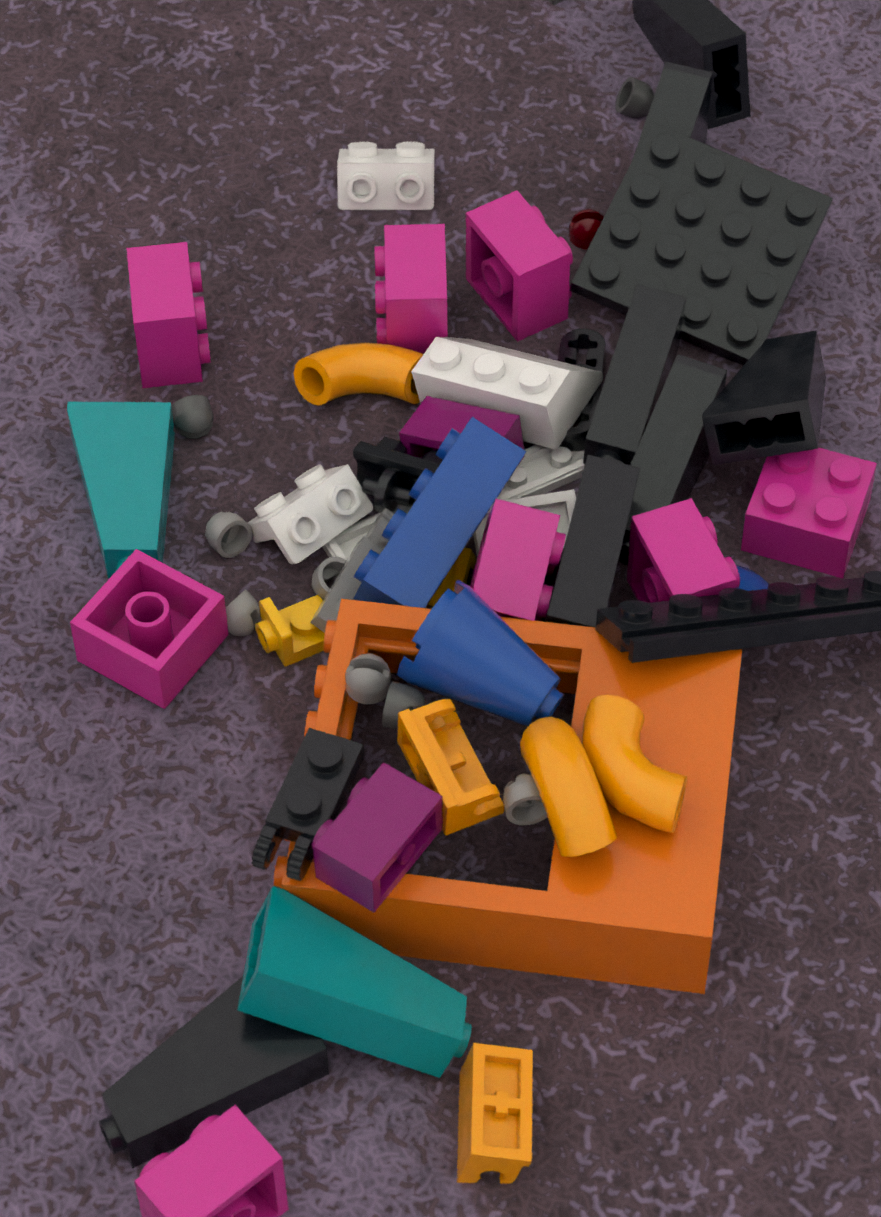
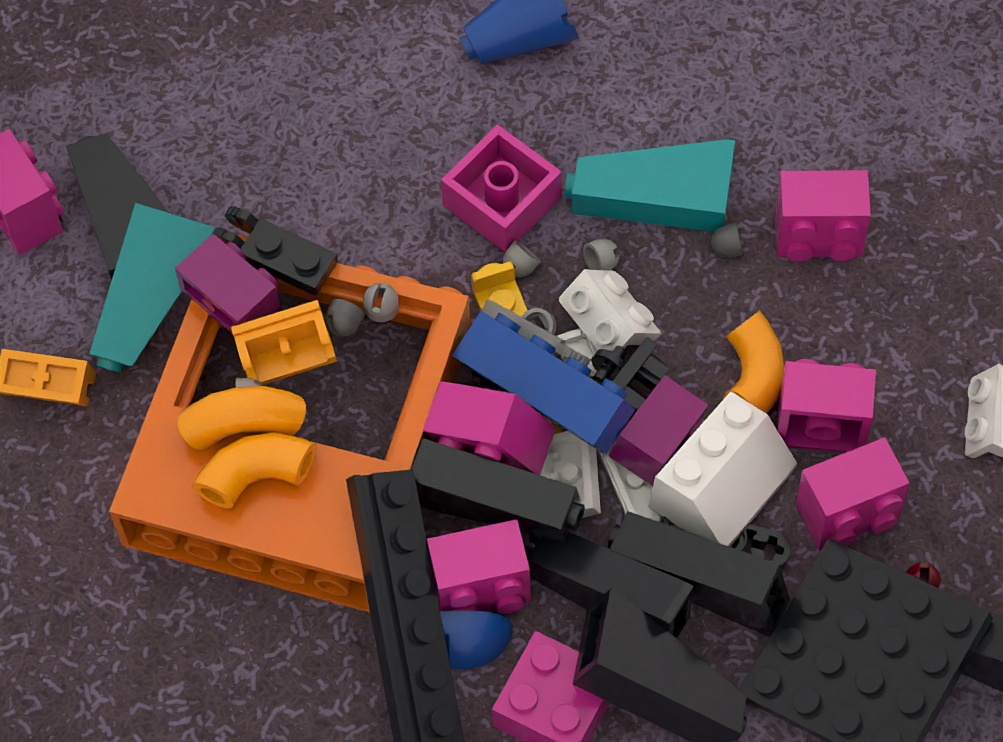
camera: 100 degrees right, 10 degrees up
blue cone [397,580,564,727] -> none

